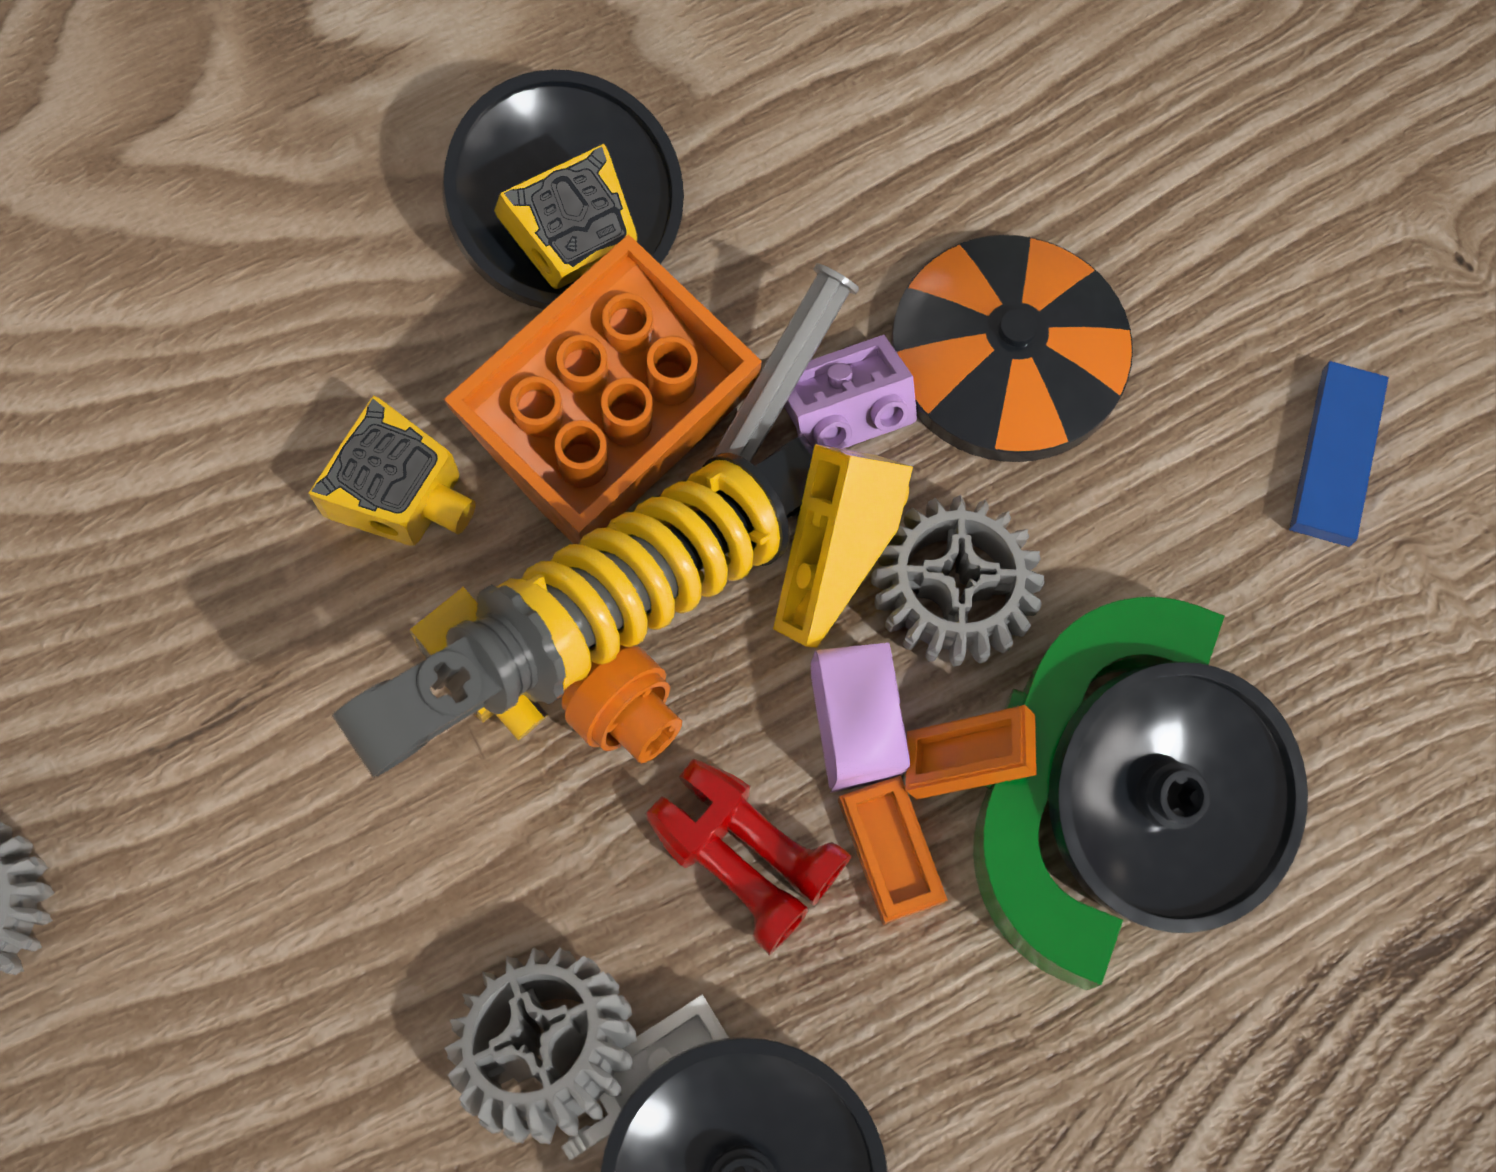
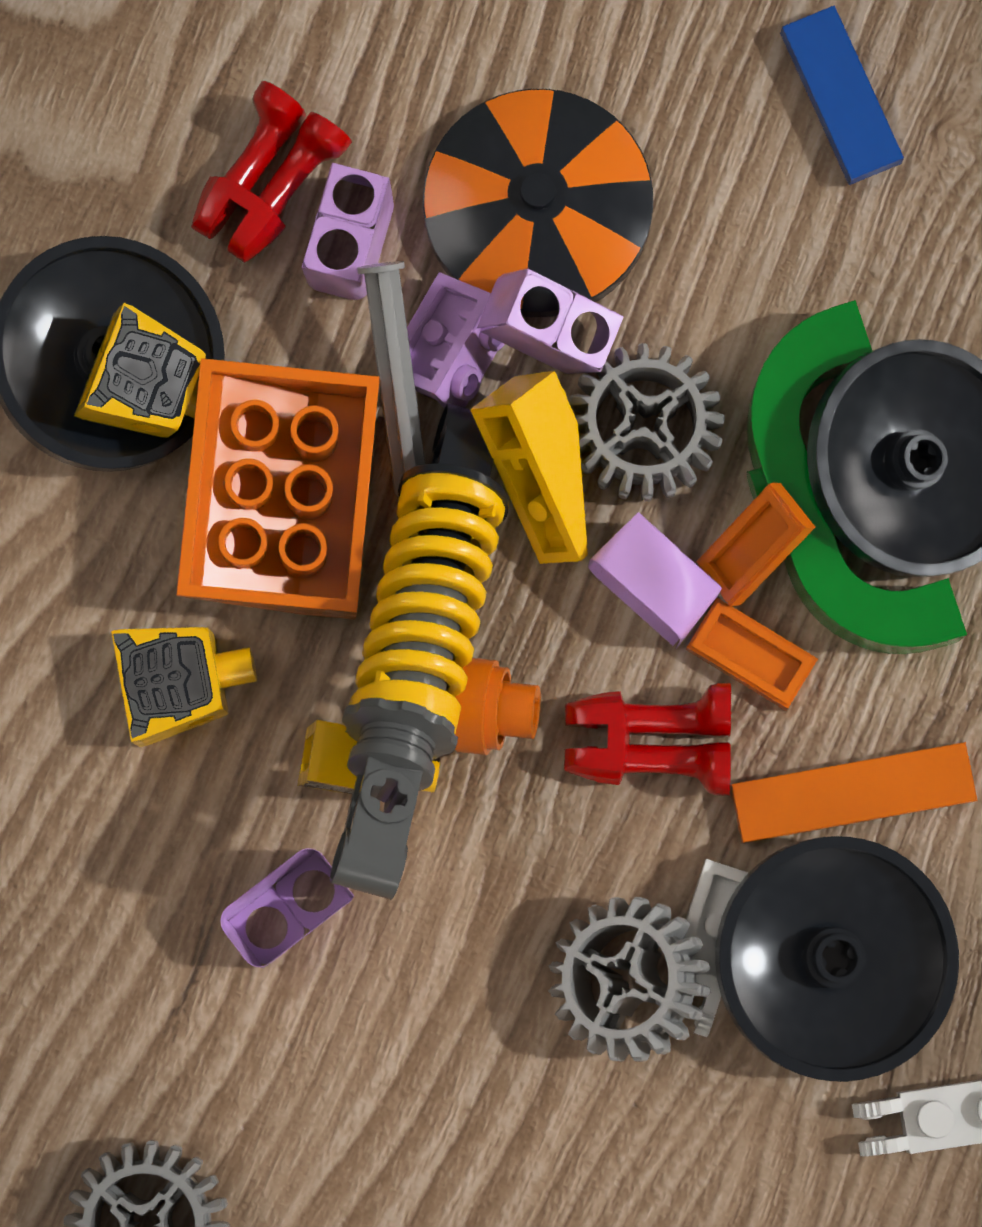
camera: 30 degrees left, 10 degrees up
none -> red piece [191,81,352,263]
none -> lavender piece [220,848,354,968]
none -> lavender piece [302,163,394,300]
none -> lavender piece [477,268,623,374]
none -> orange tile [730,742,978,844]

